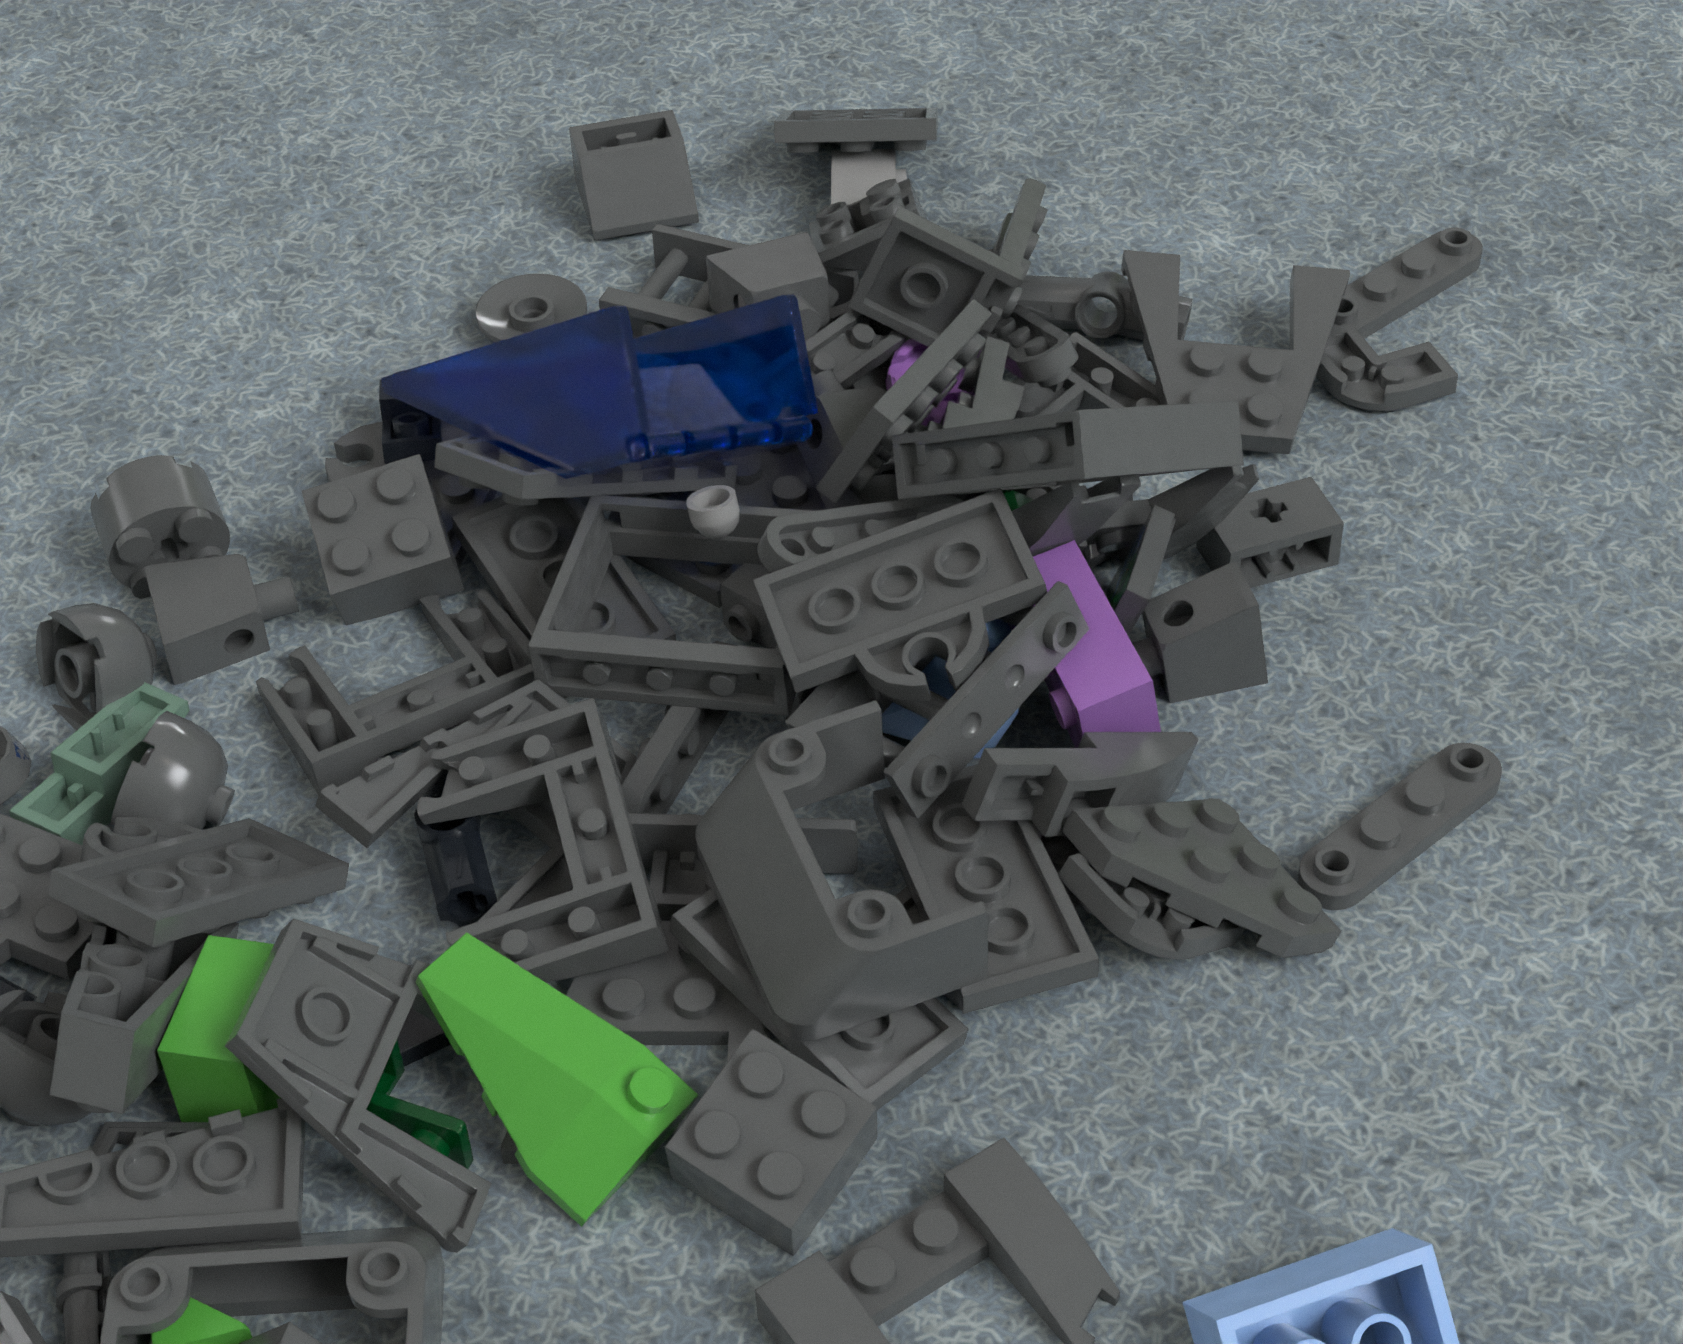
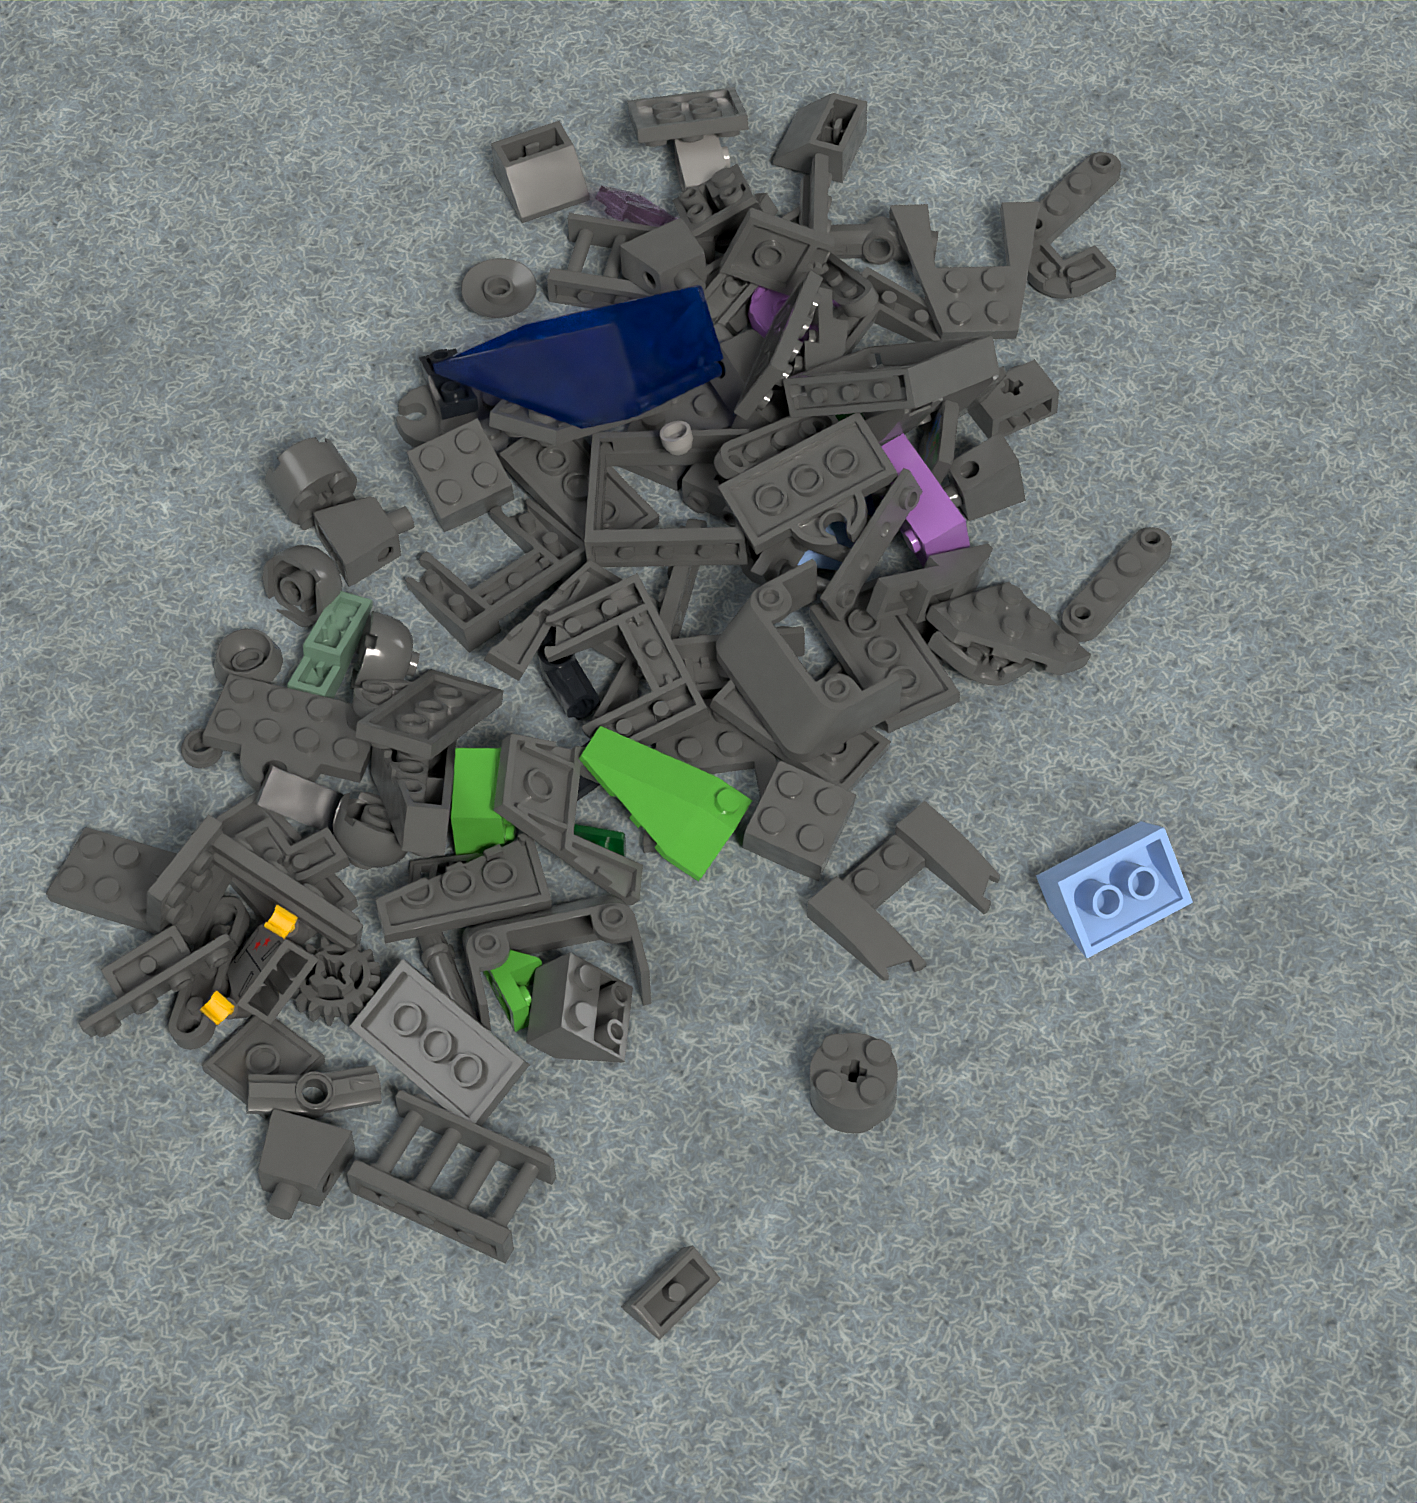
camera: 10 degrees left, 10 degrees up
none -> clear purple wing [595,185,677,227]
none -> dark grey slope [773,93,867,183]

